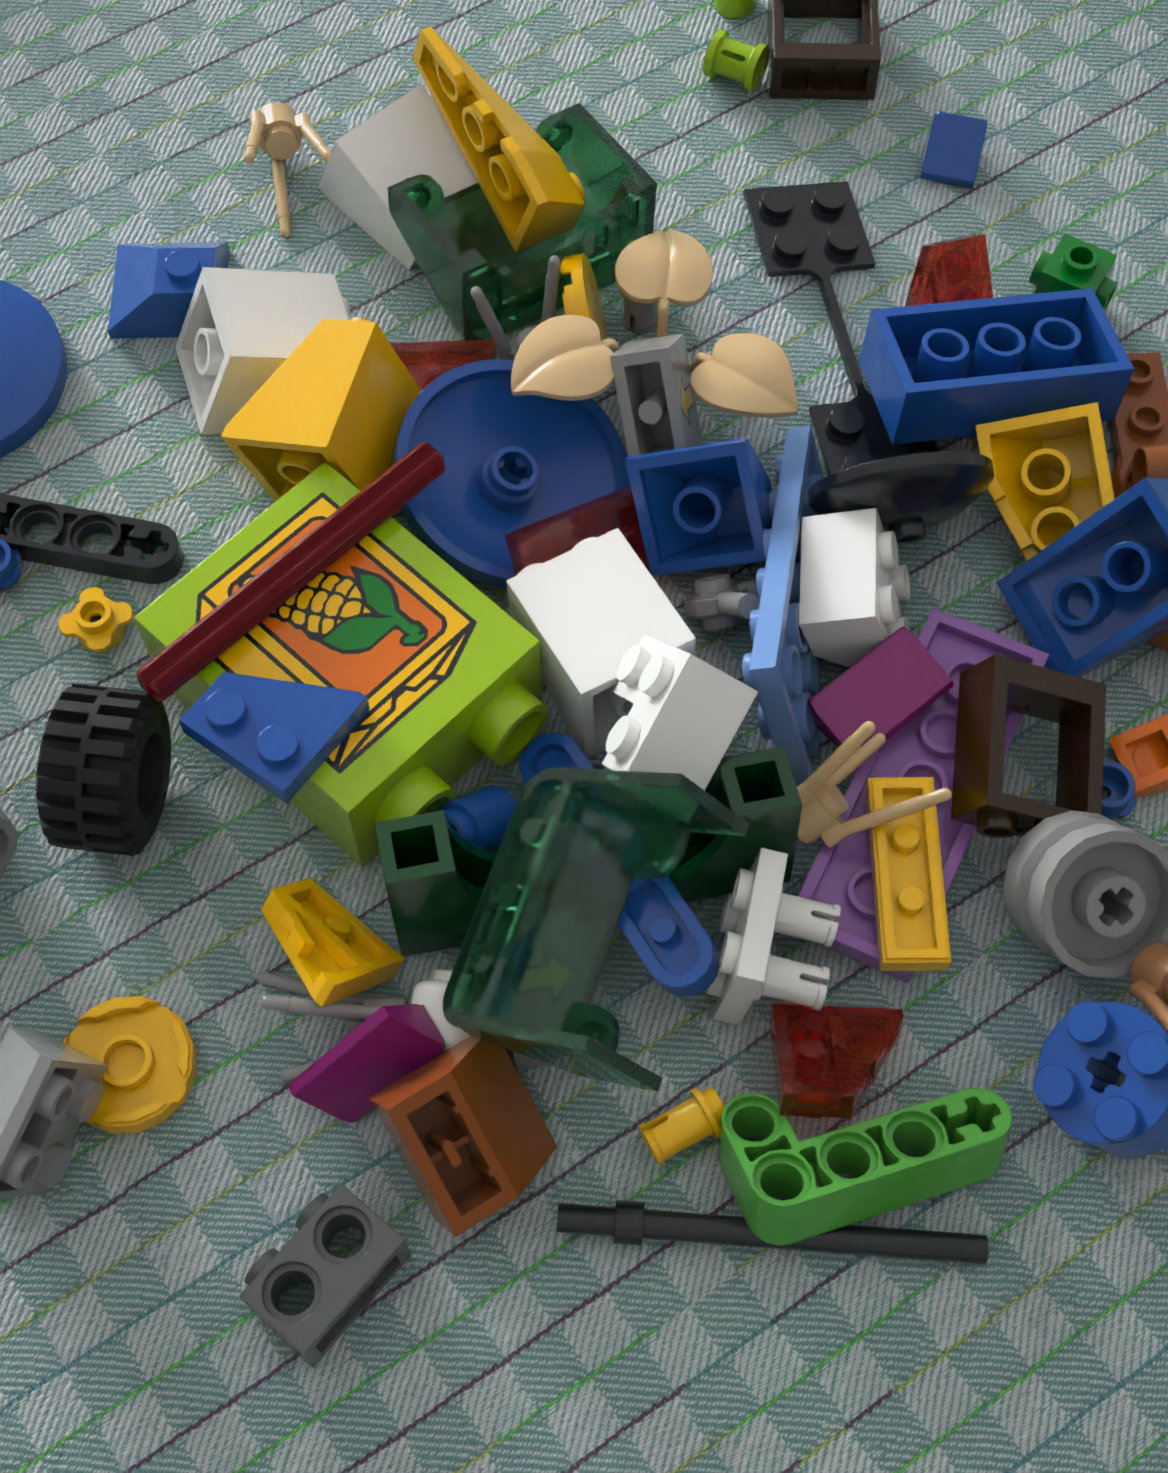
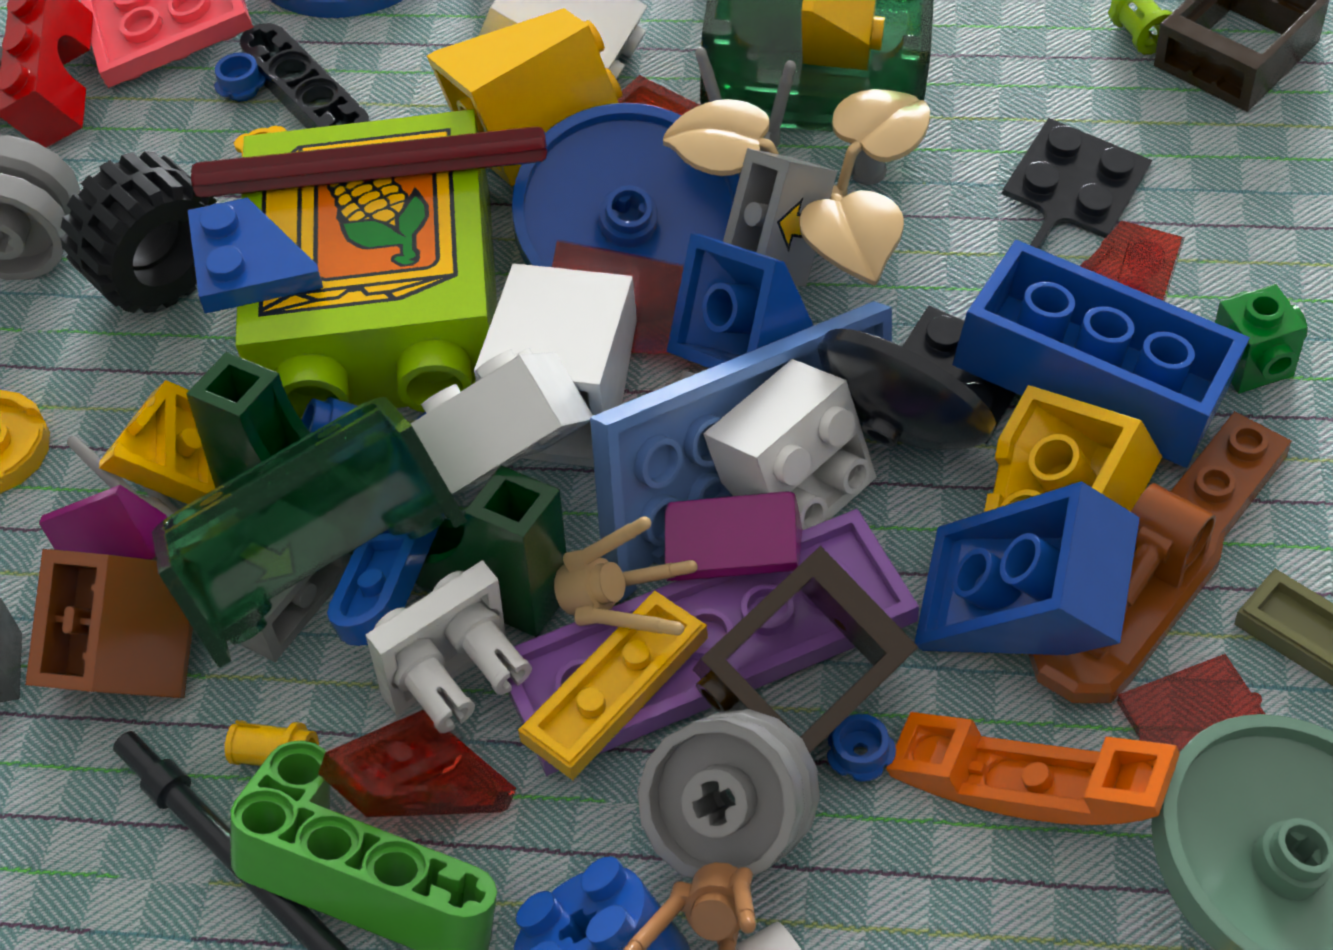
camera: 45 degrees right, 10 degrees down
yellow tile [560,253,607,340] -> none
blue slope [920,111,988,188] -> none

